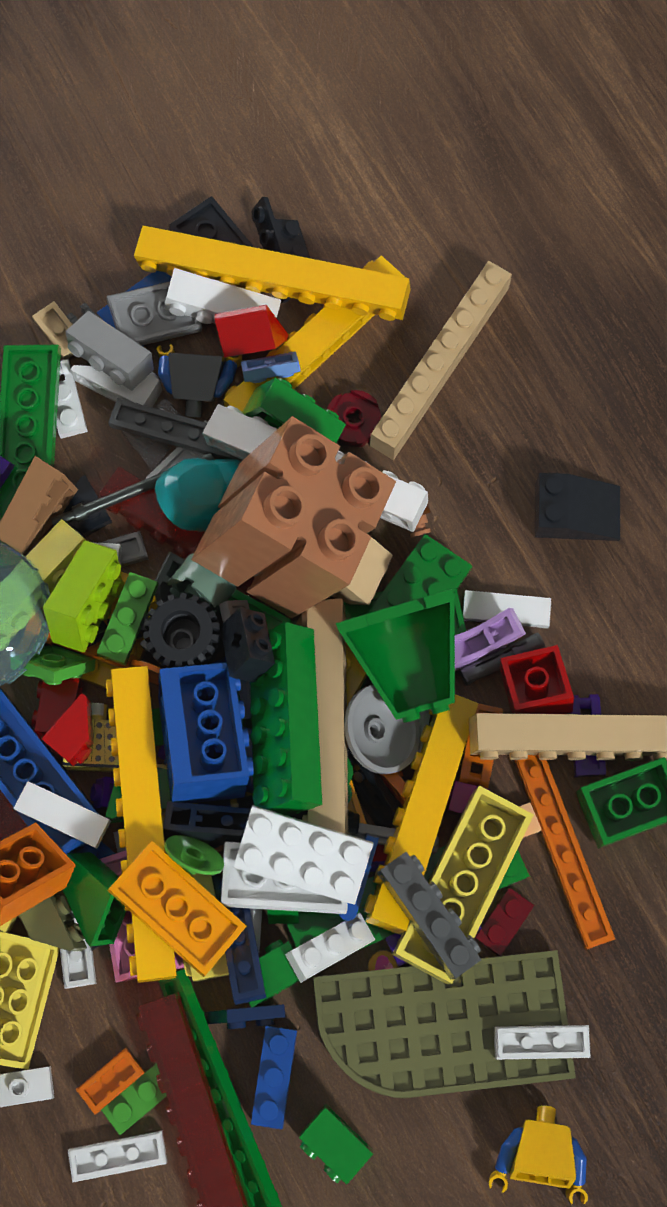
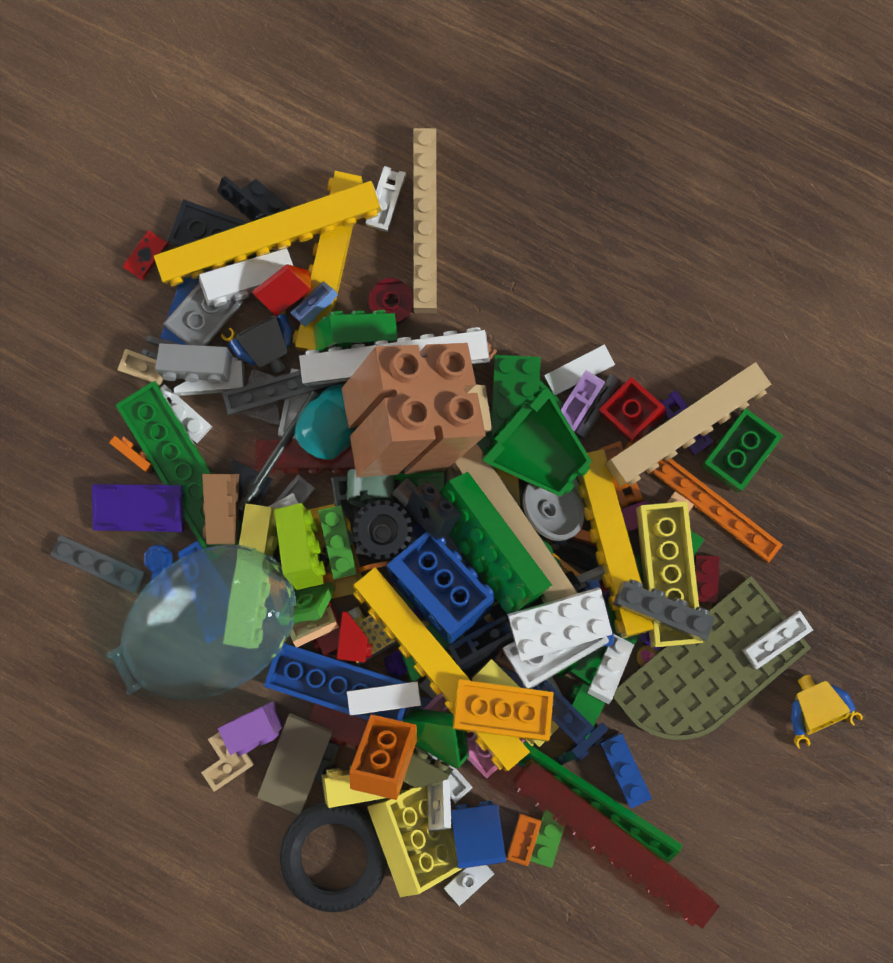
camera: 35 degrees left, 10 degrees up
white tile [68,1130,168,1183] -> none
bright green dish [164,835,224,875] -> none
green brick [299,1104,373,1185] -> none
black slope [534,473,620,541] -> none
none -> red tile [122,230,169,281]
none -> light nougat plate [288,606,339,648]
none -> white plate [366,166,406,232]
none -> white plate [427,780,451,831]
none -> blue slope [451,801,506,869]

